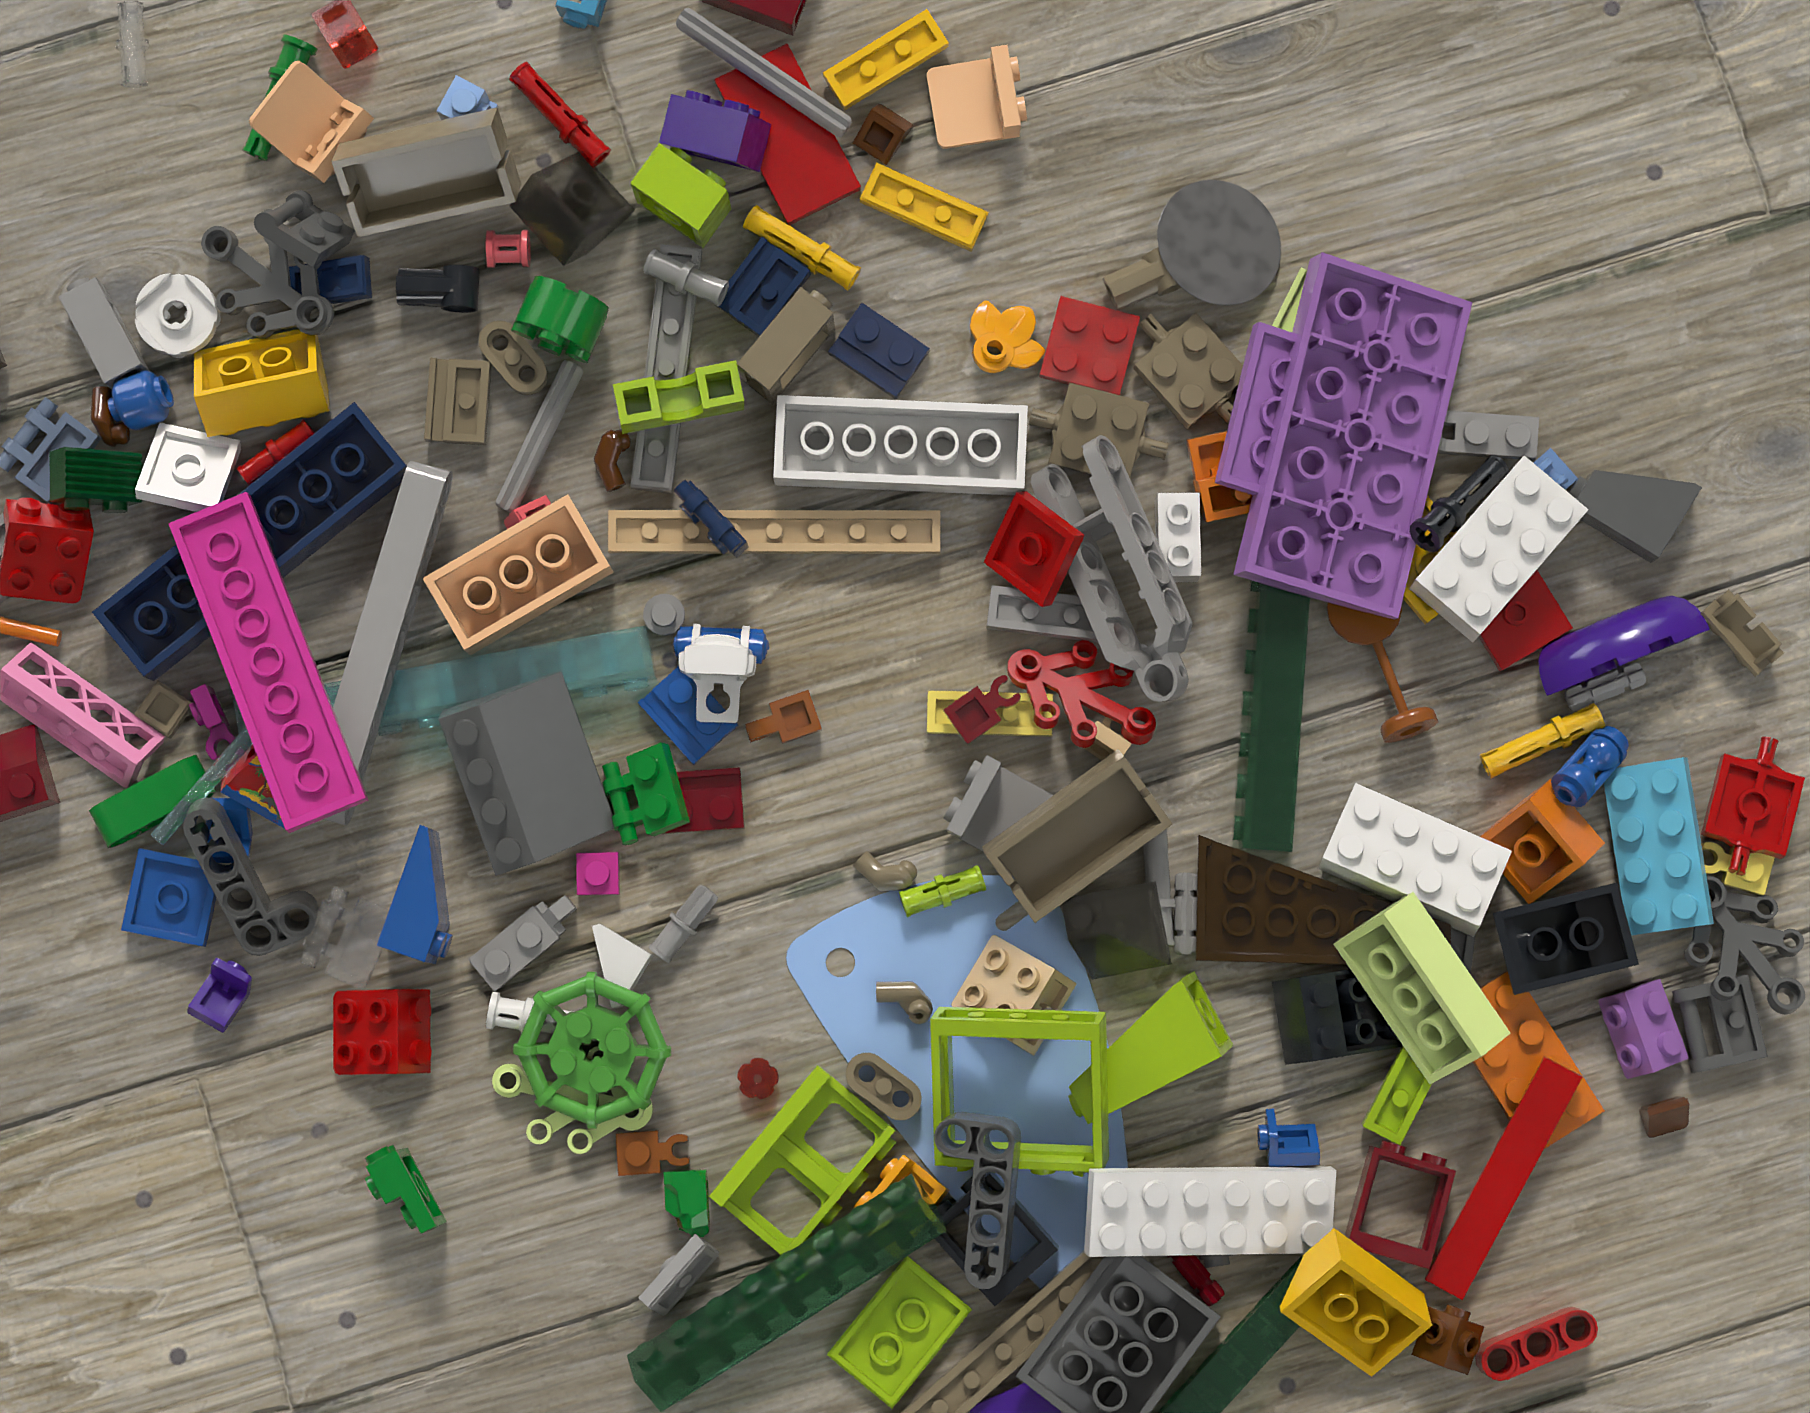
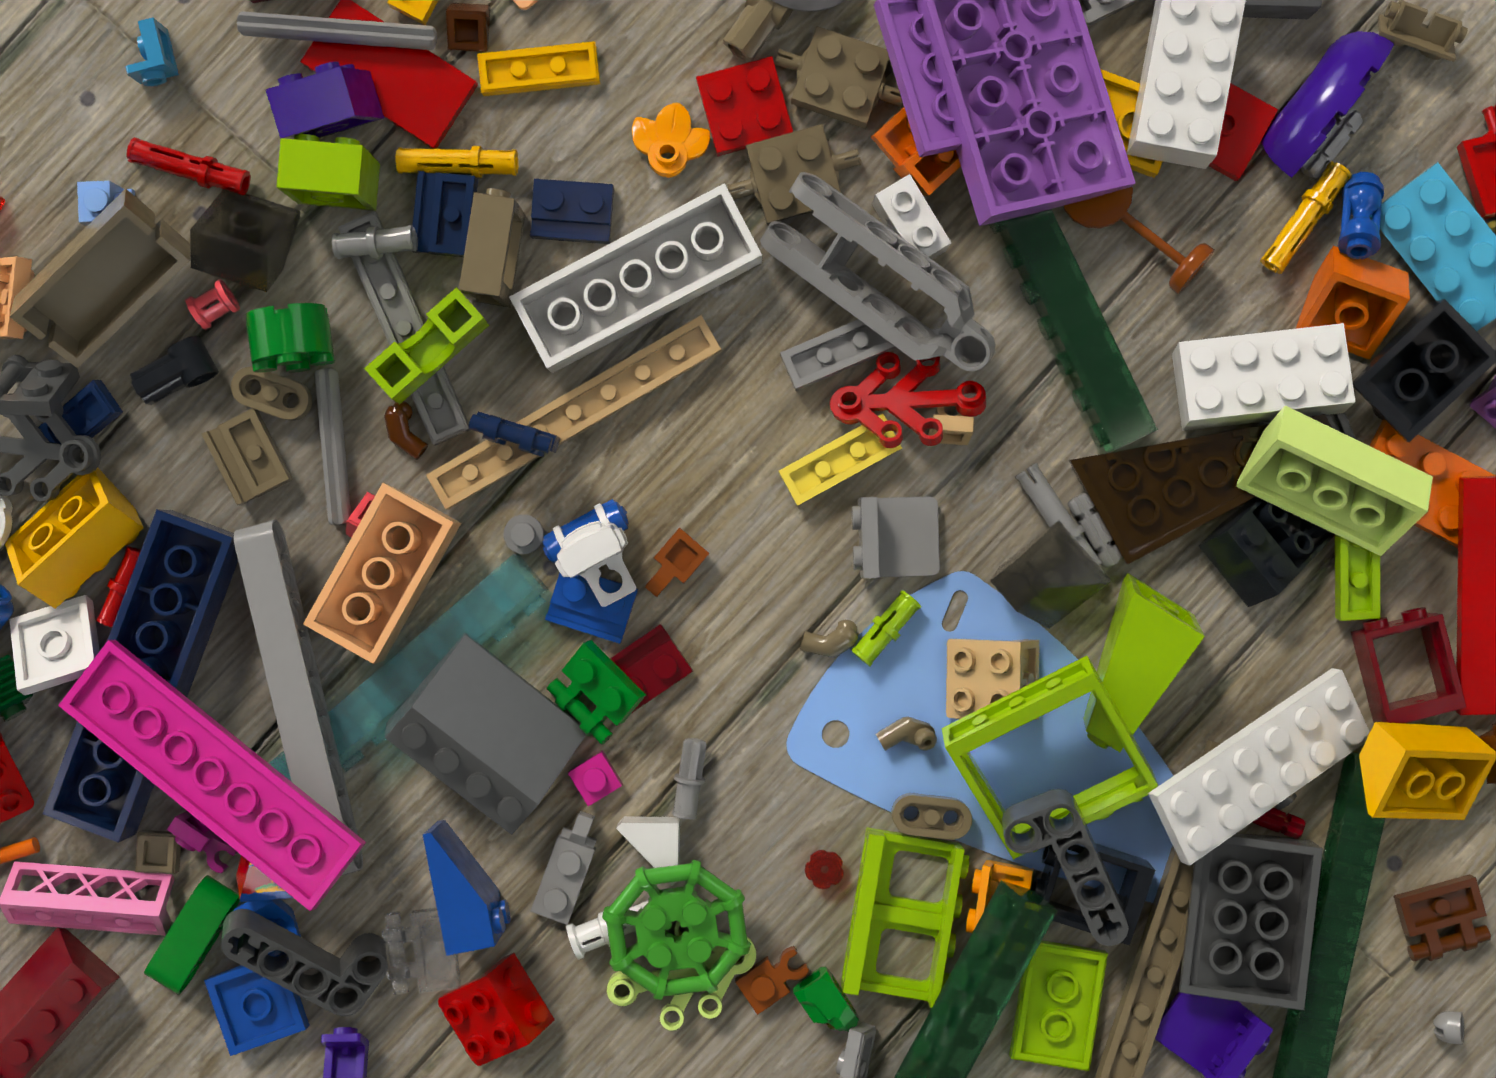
camera: 30 degrees left, 5 degrees up
clear light blue bar [151,727,253,845] -> none
dark red plate [943,675,1021,745] -> none
dark tan piece [982,749,1172,923] -> none
red plate [983,491,1085,607] -> none
blue bracket [1257,1108,1320,1167] -> none
black pin [1409,455,1509,553] -> none

